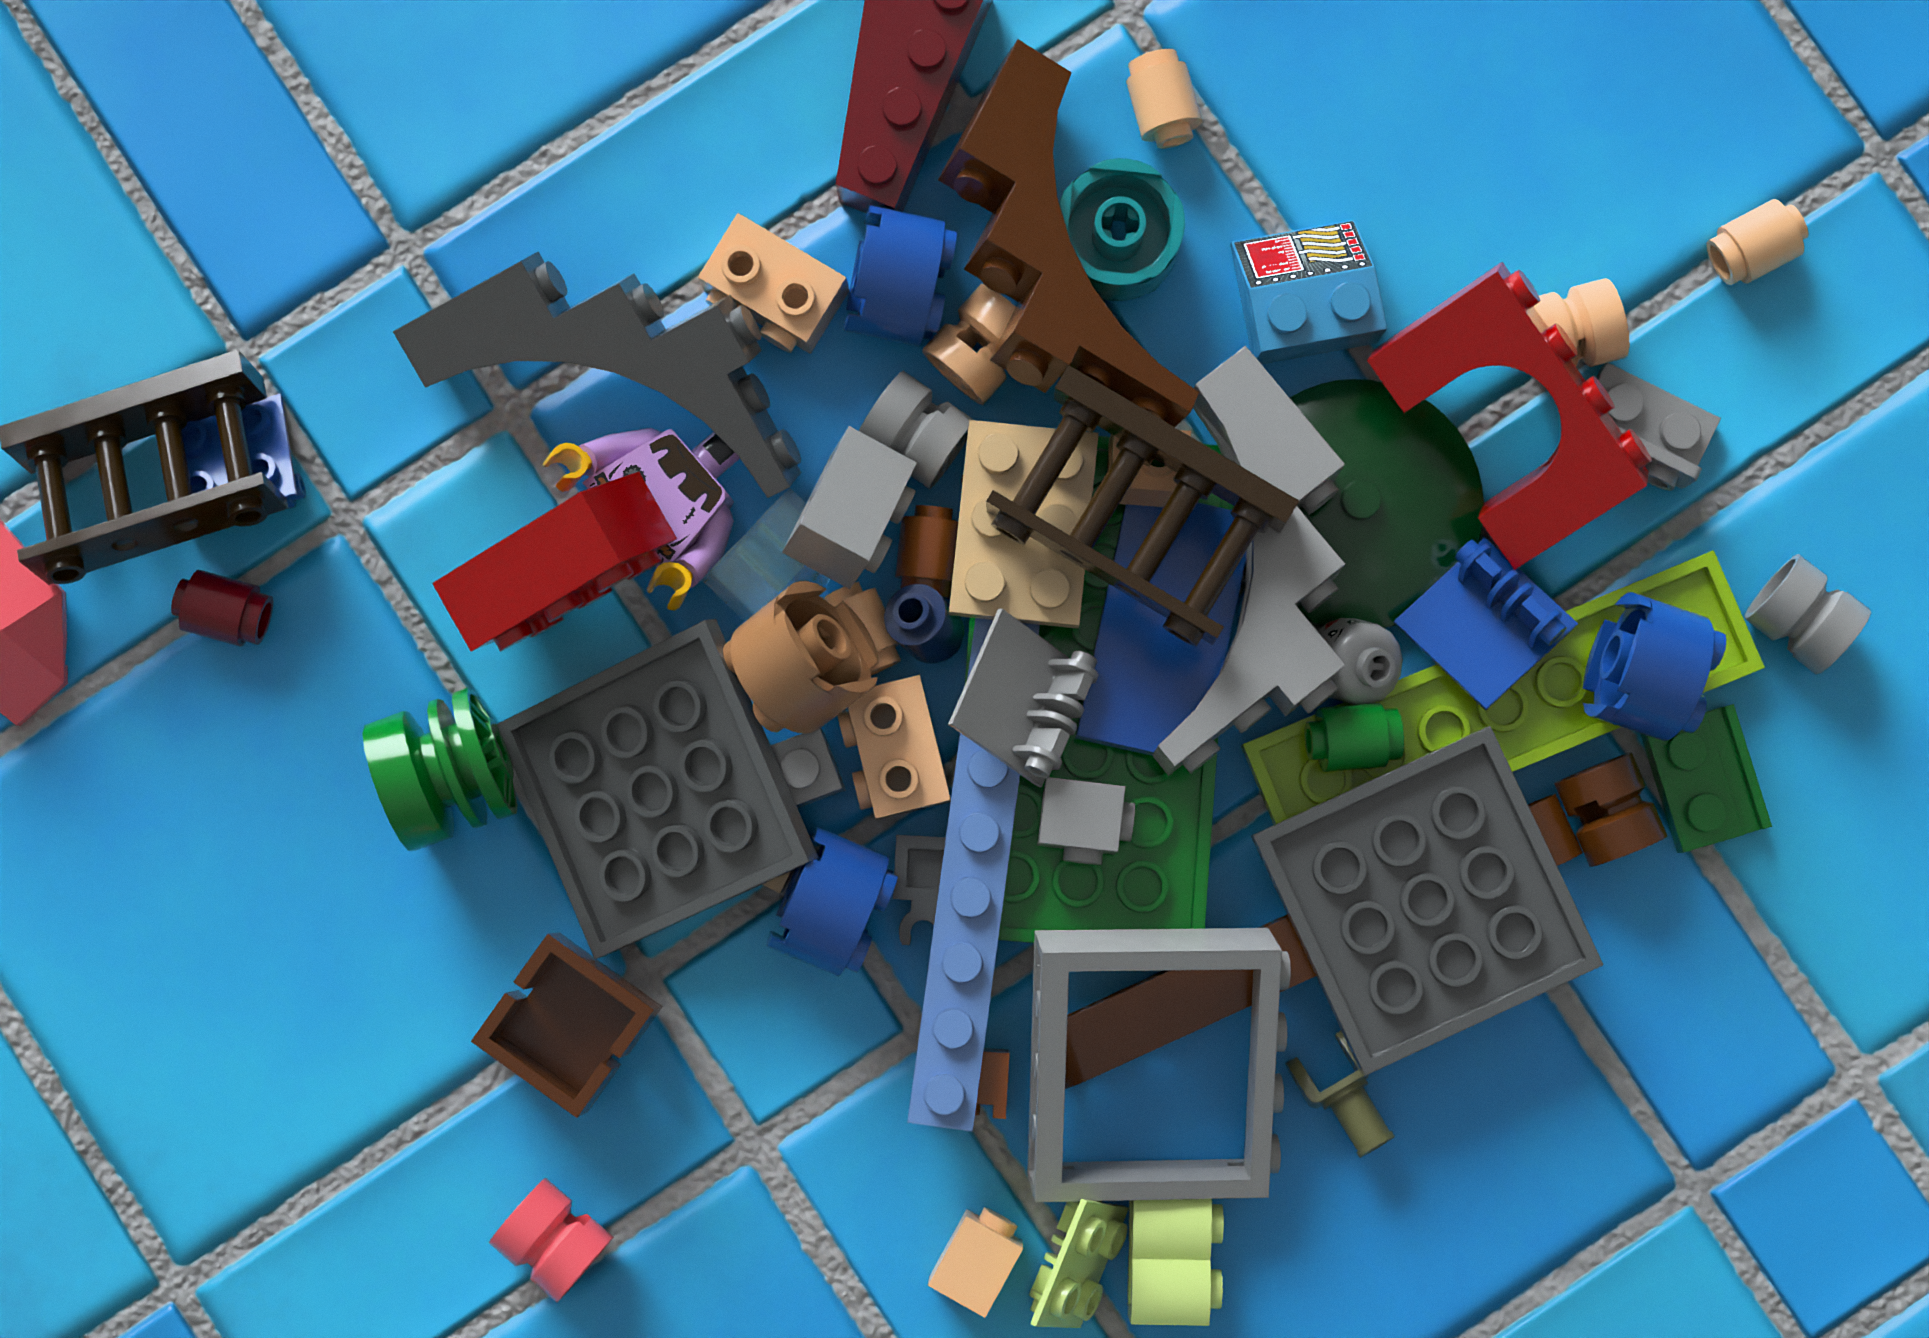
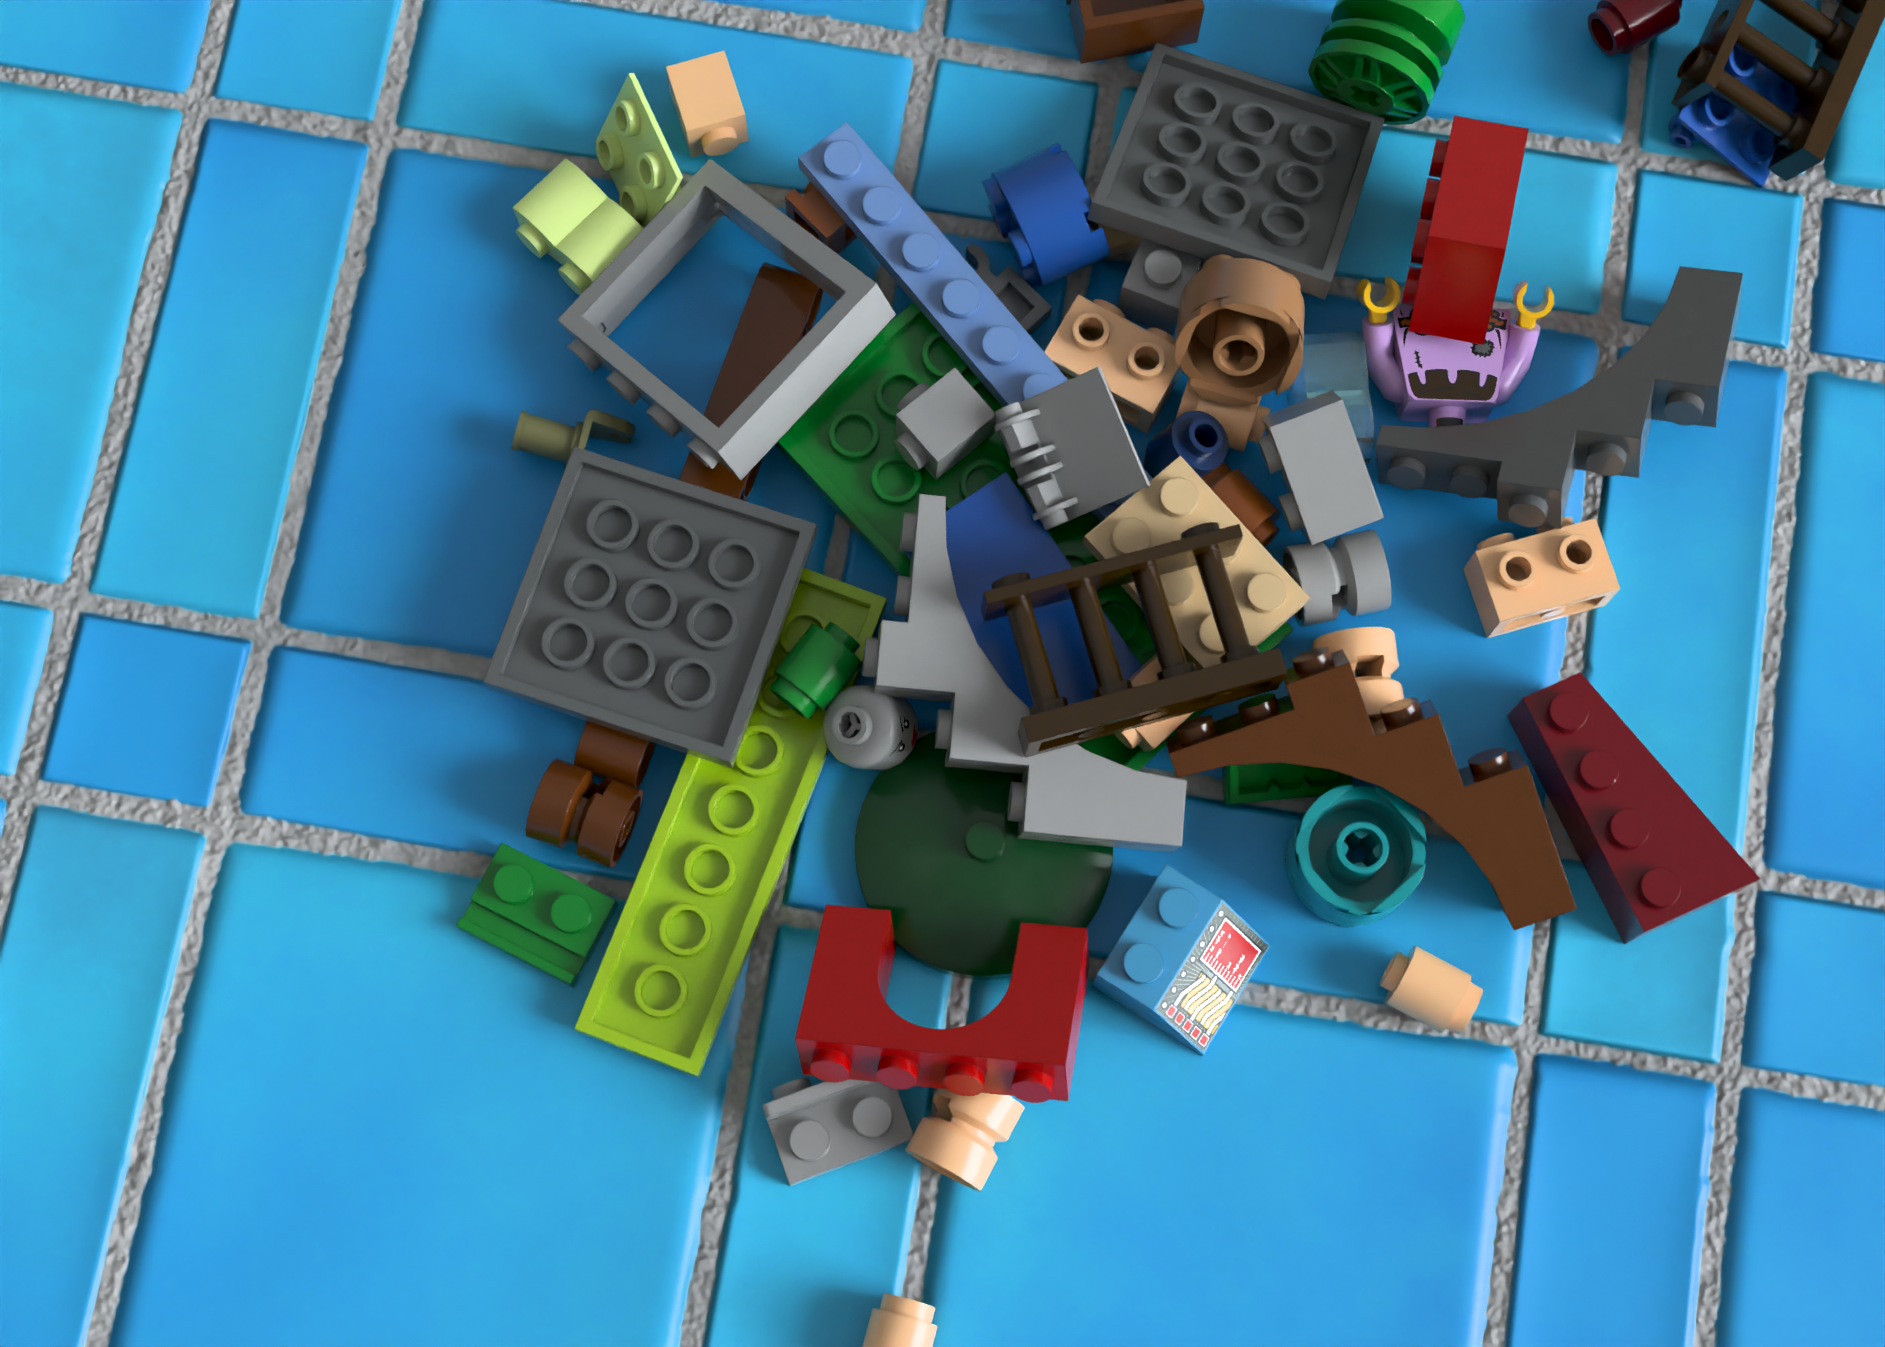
camera: 125 degrees right, 10 degrees down
blue brick [843,205,957,346] -> none
blue hinge [1394,538,1578,711] -> none
blue brick [1583,592,1726,741] -> none
light grey wheel [1744,554,1871,674] -> none

